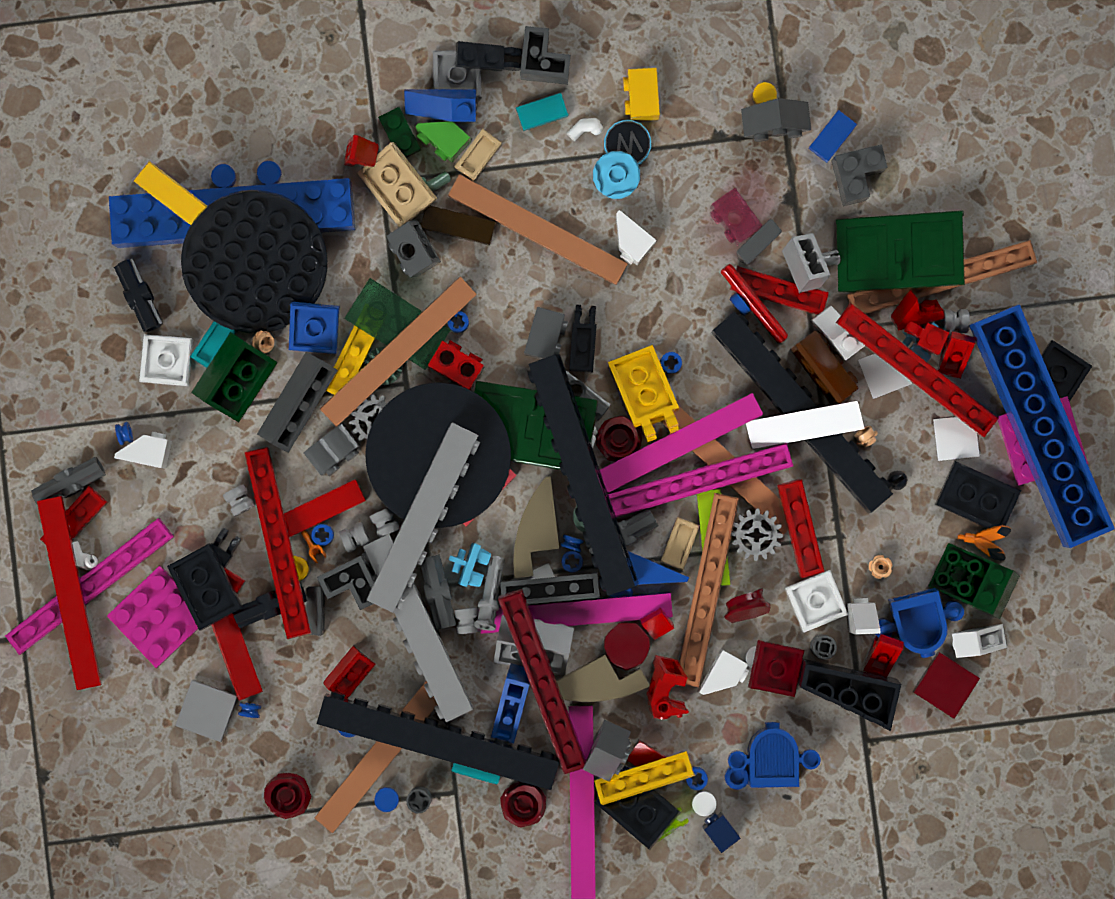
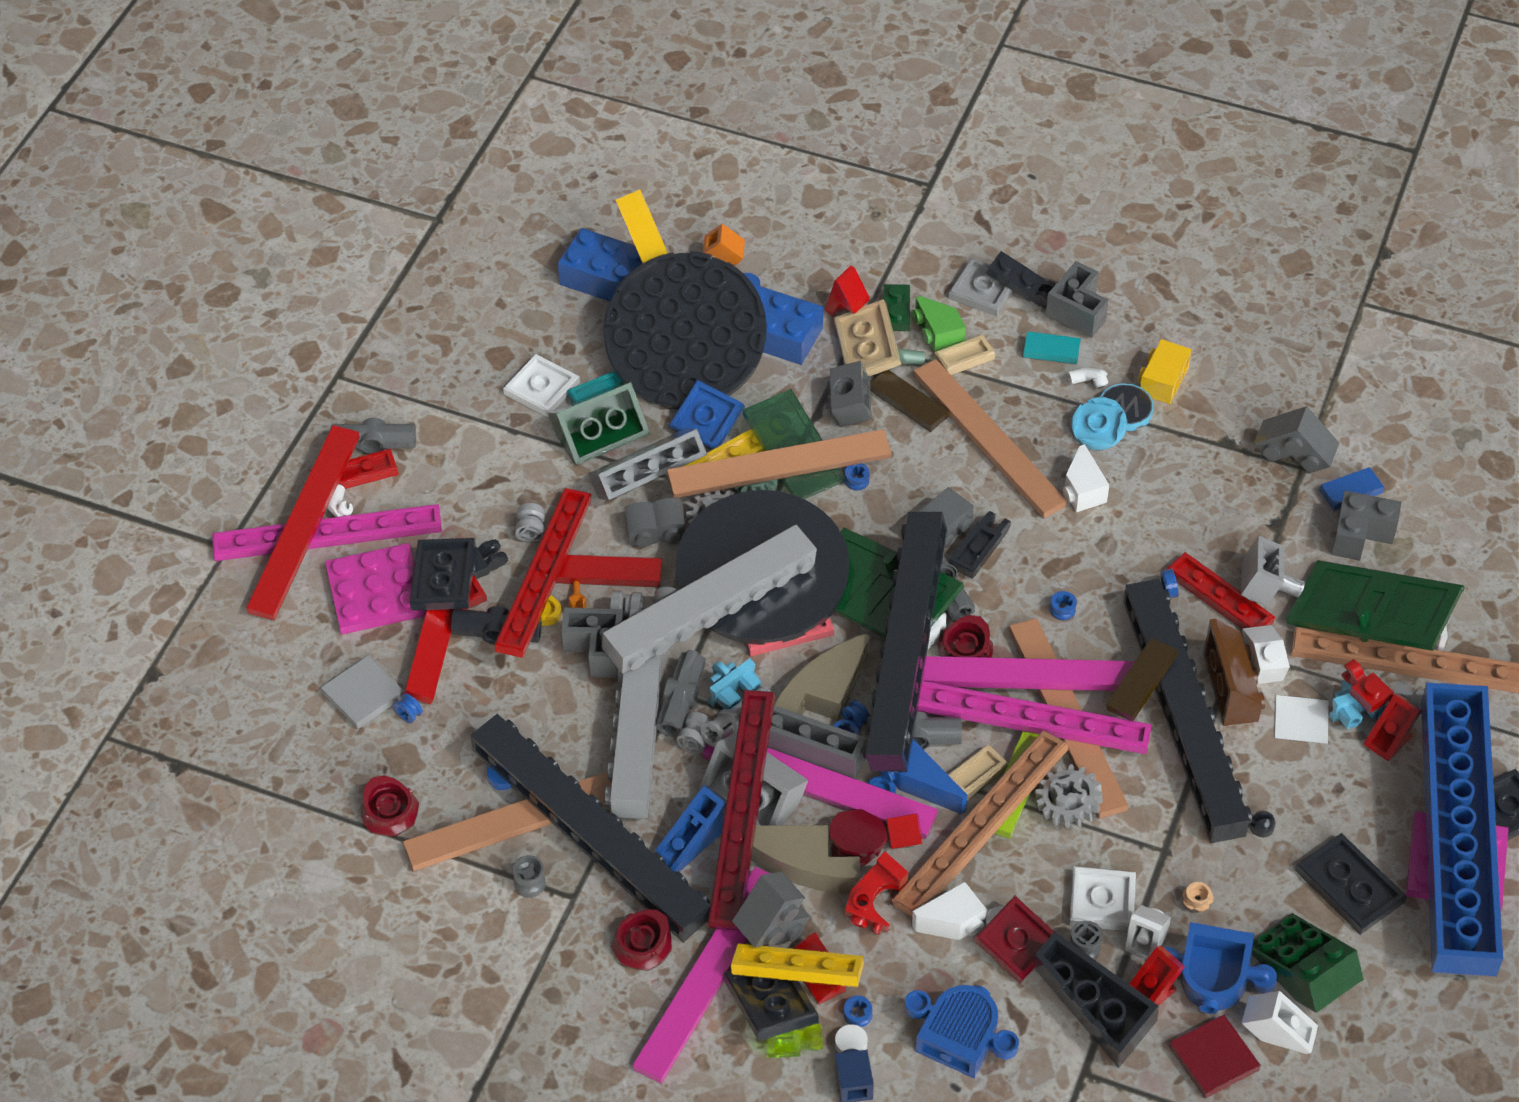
camera: 30 degrees right, 35 degrees down
black piece [114,259,163,333] -> none
white slope [114,432,172,469] -> none
blue bush [115,422,134,445] -> none
light nougat plate [252,331,274,353] -> none
dark grey slope [306,586,325,636] -> none
blue bush [311,524,334,546] -> none
red slope [323,646,376,699] -> none
blue tile [374,787,399,812] -> none
blue slope [404,89,477,122] -> none
red brick [428,340,485,390] -> none
teal tile [451,763,500,785] -> none
yellow tile [608,345,679,442] -> none
clear pink brick [710,188,763,246] -> none
red axle [721,264,788,343] -> none
dark red hat [724,588,771,623] -> none
blue tile [724,767,749,790] -> none
dark grey slope [737,219,782,264] -> none
white sticker [746,401,864,449] -> none
red tile [777,479,825,578] -> none
red tile [836,303,999,437] -> none
light nougat plate [854,426,878,447] -> none
red slope [891,290,945,331] -> none
white sticker [933,417,980,461] -> none
orange piece [957,525,1011,561] -> none
none -> orange brick [702,223,745,265]
none -> dark brown tile [1106,638,1178,722]

